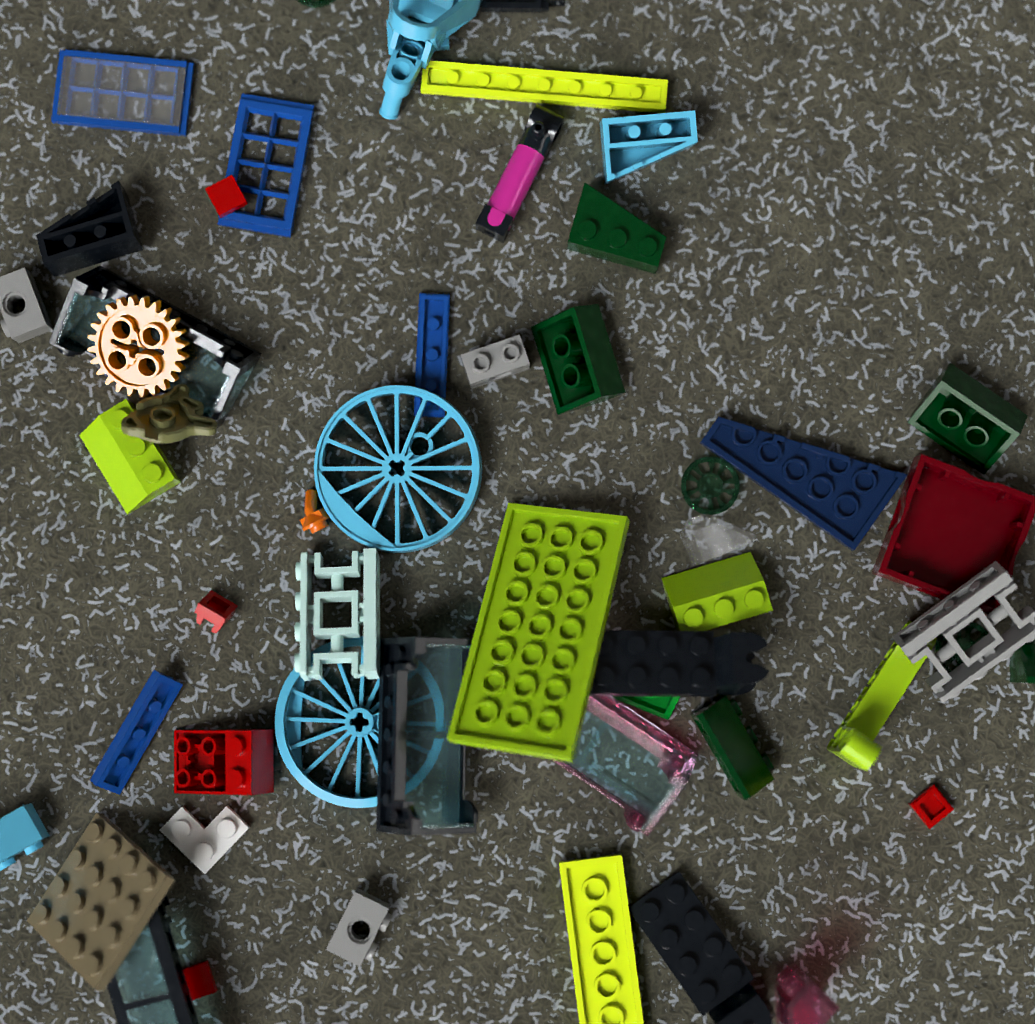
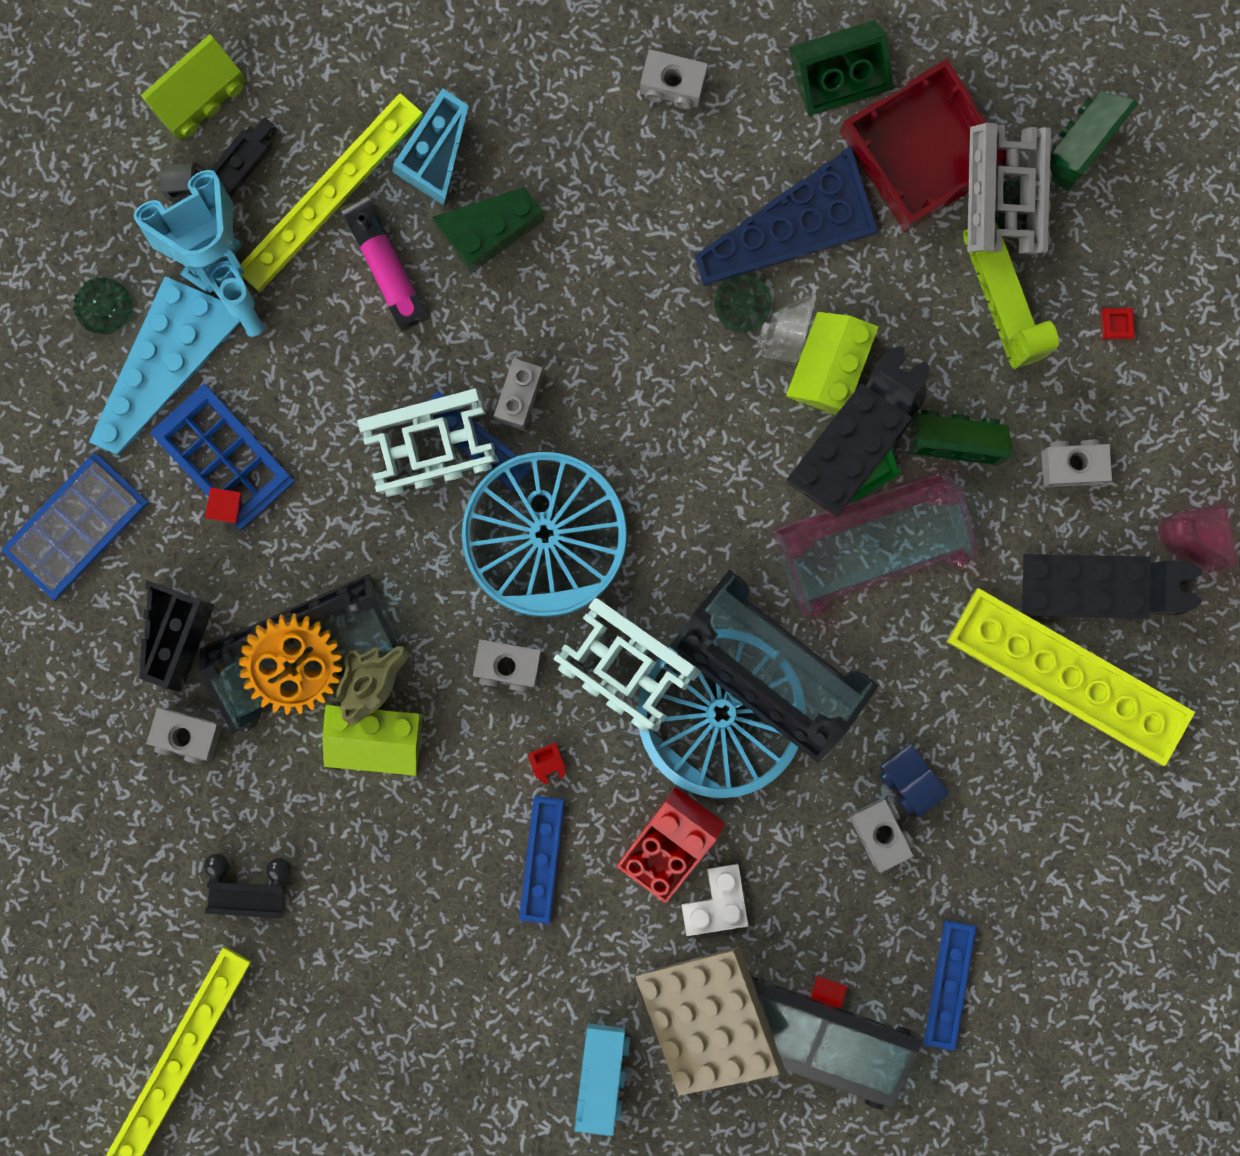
camera: 50 degrees left, 0 degrees up
blue plate [90,670,183,795] -> none
orange plate [300,489,330,534] -> none
lime plate [447,503,630,763] -> none
dark green slope [531,304,626,415] -> none
none -> medium azure wing [89,276,241,456]
none -> light aqua fence [357,388,499,497]
none -> light grey brick [473,639,542,692]
none -> blue tile [519,795,565,924]
none -> light grey brick [640,49,708,109]
none -> dark blue brick [879,744,949,817]
none -> light grey brick [1041,440,1112,487]

